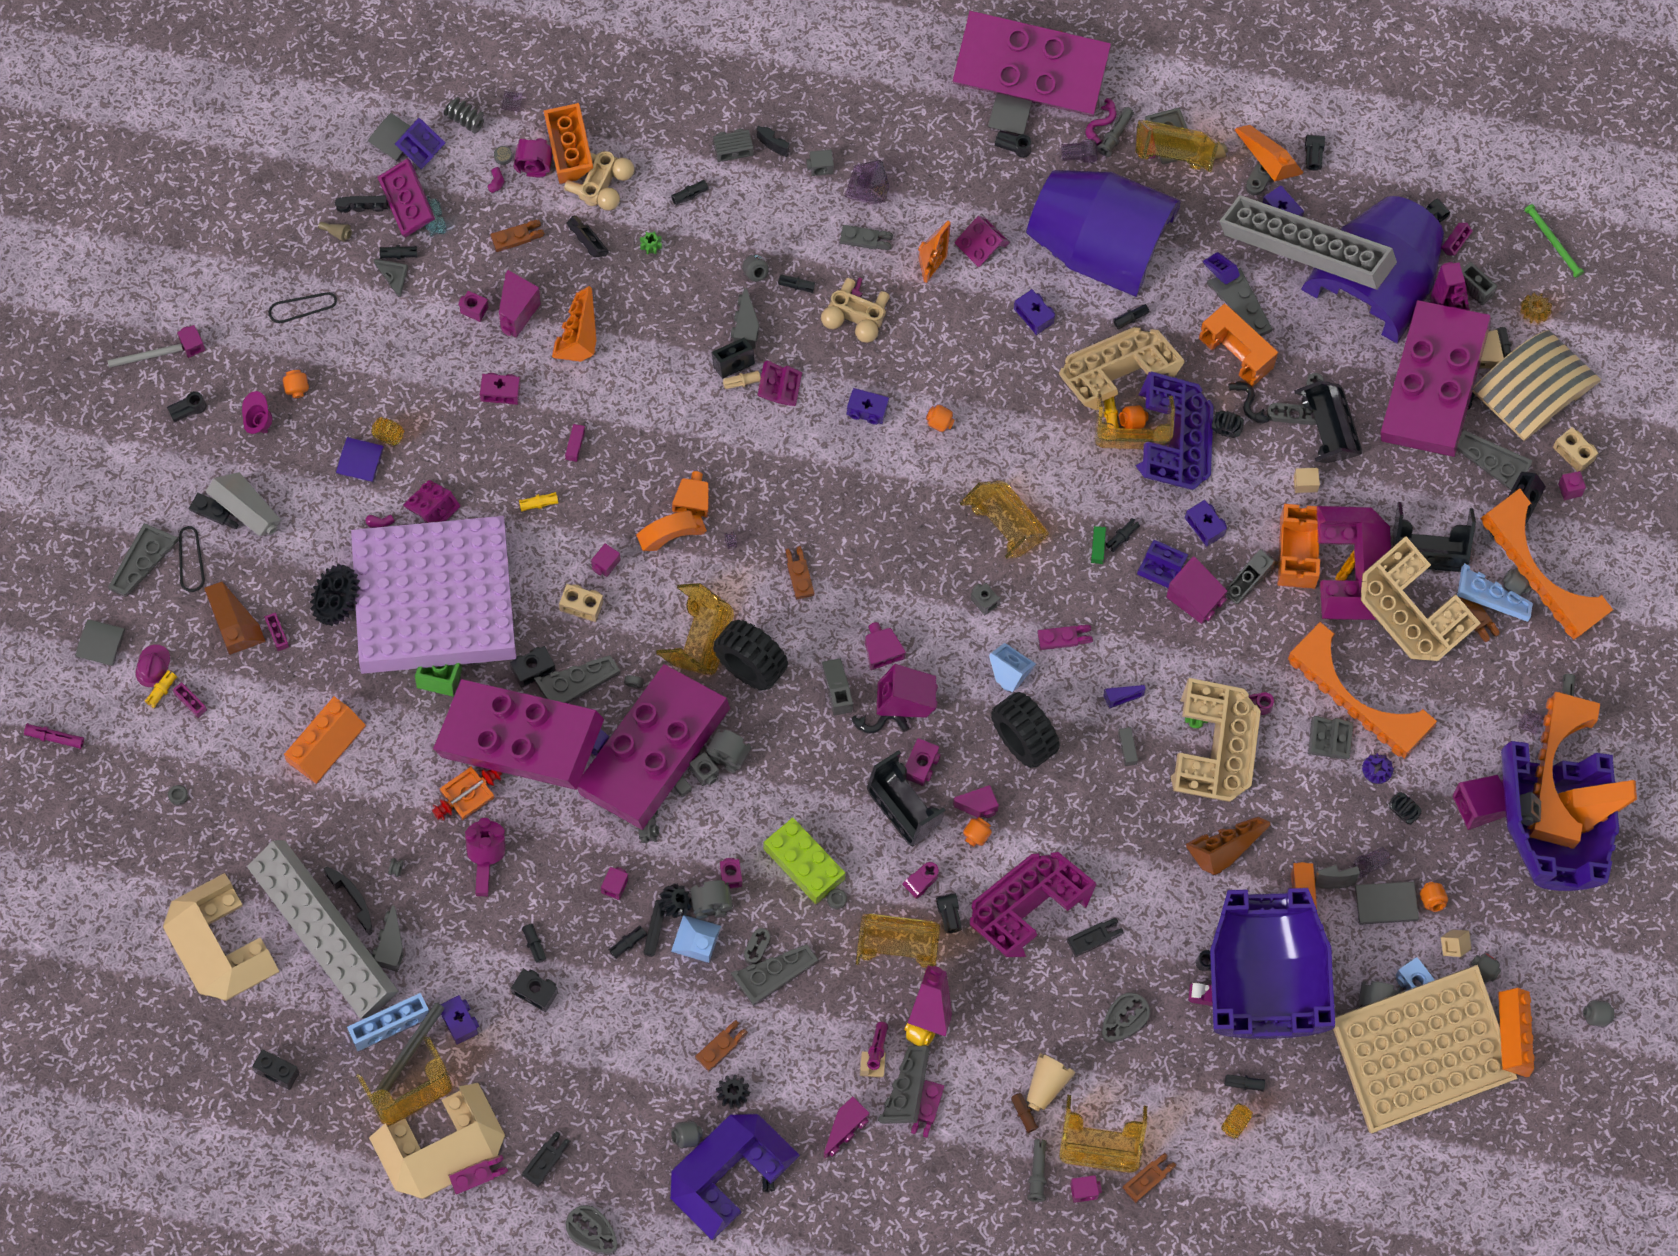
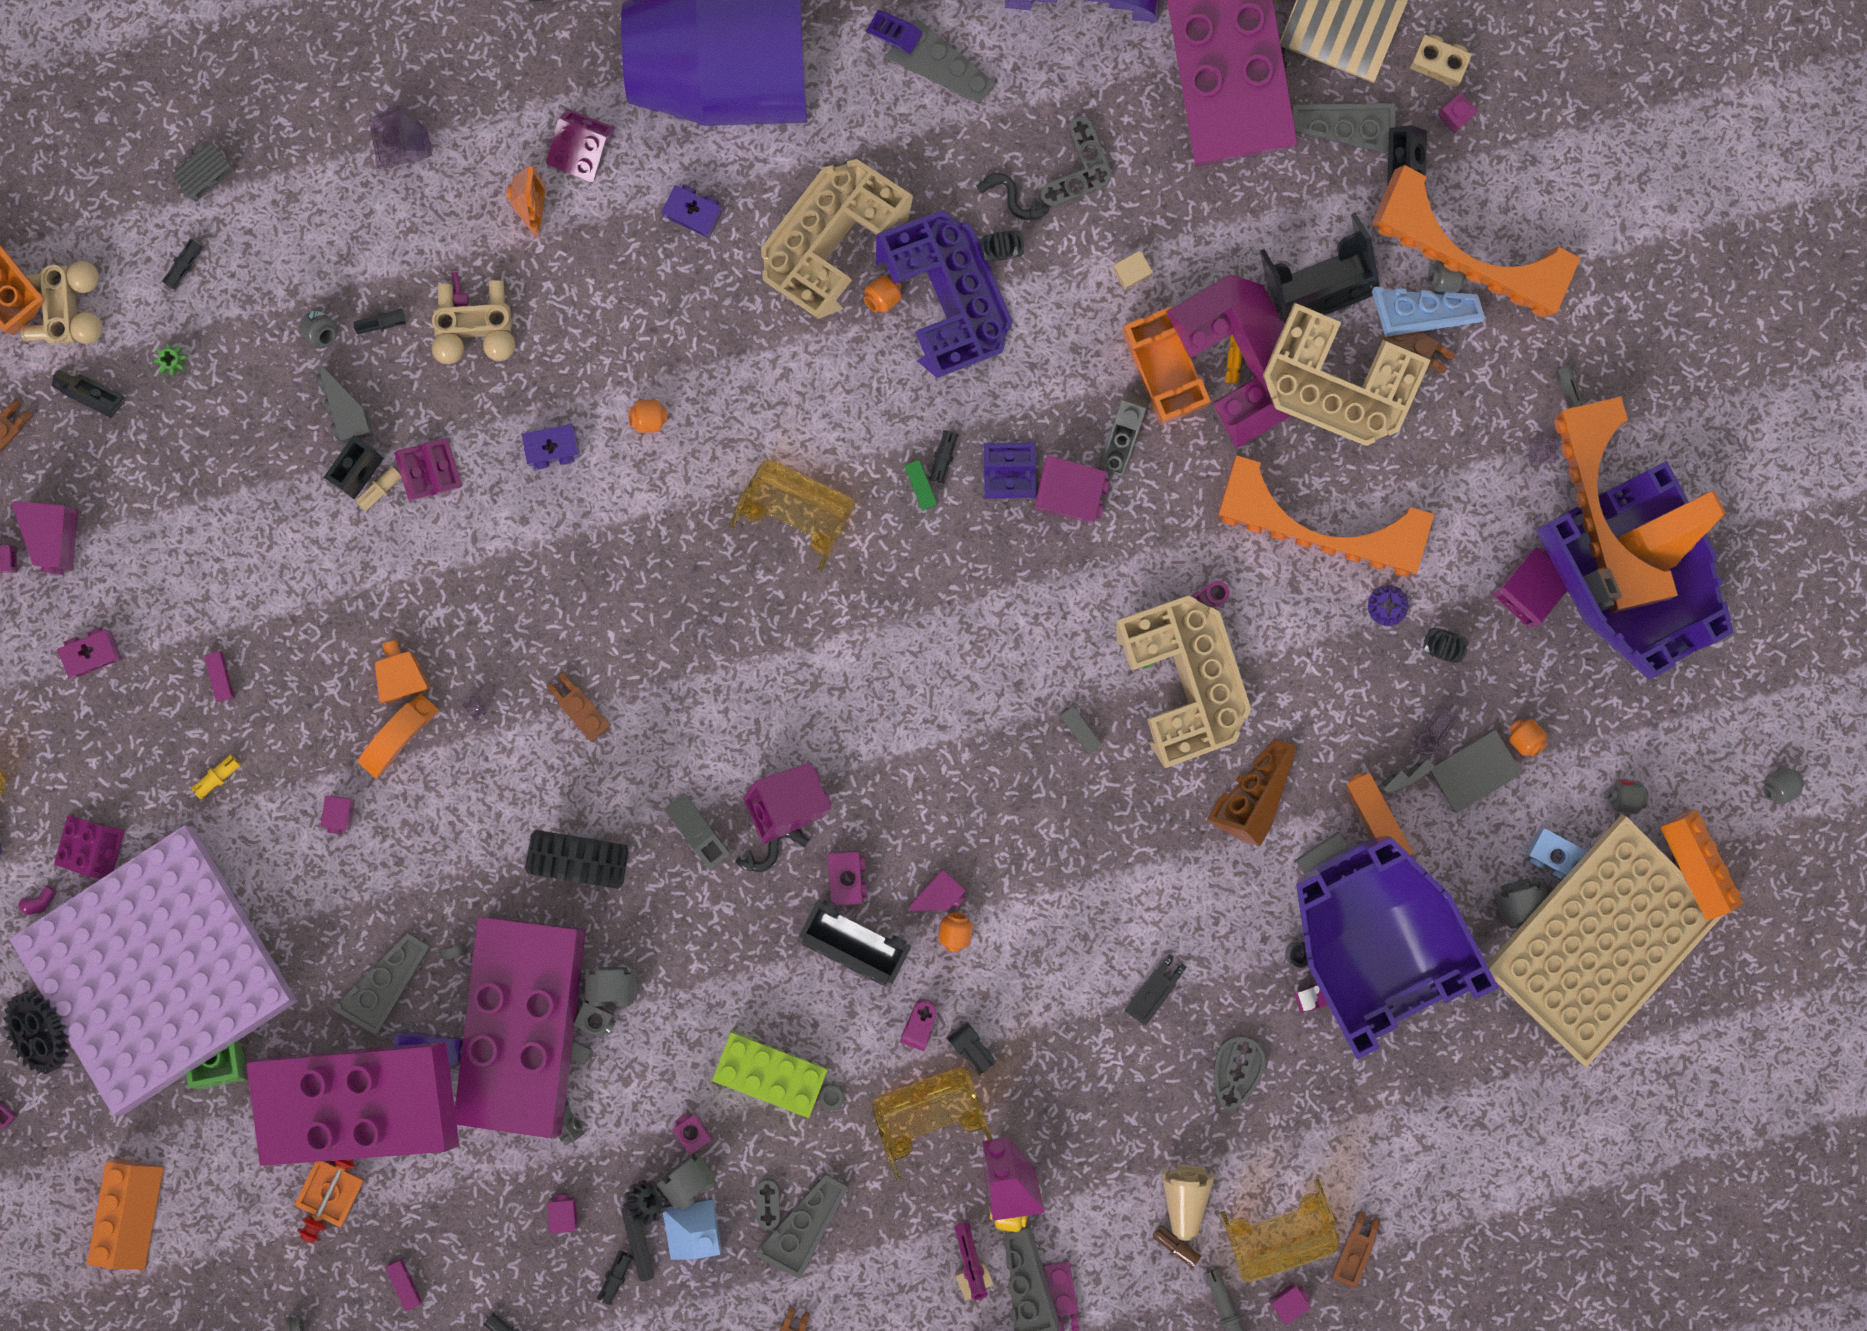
camera: 25 degrees left, 20 degrees up
magenta brick [465,818,506,865] -> none
black brick [510,646,556,688] -> none
orange wedge [552,286,597,362] -> none
tan brick [559,584,603,622] -> none
clear yellow windscreen [656,583,734,675] -> none
black slope [757,126,790,157] -> none
dark grey brick [806,150,834,176] -> none
dark grey hinge [840,225,893,250] -> none
magenta torso [865,622,906,671] -> none
dark grey brick [970,583,1001,616] -> none
magenta slope [970,852,1096,957] -> none
light blue slope [989,643,1036,692] -> none
black tyre [991,692,1060,768] -> none
magenta hinge [1037,625,1093,650] -> none
clear yellow windscreen [1095,394,1175,449] -> none
yellow pin [1103,396,1120,433] -> none
dark purple slope [1103,685,1146,708] -> none
black axle [1113,304,1150,329] -> none
dark purple brick [1185,499,1227,547] -> none
orange piece [1199,303,1278,387] -> none
clear yellow gear [1221,1103,1253,1139] -> none
black axle [1224,1074,1265,1092] -> none
black windscreen [1294,380,1362,463] -> none
dark grey slope [1308,716,1353,759] -> none
tan panel [1441,930,1471,957] -> none

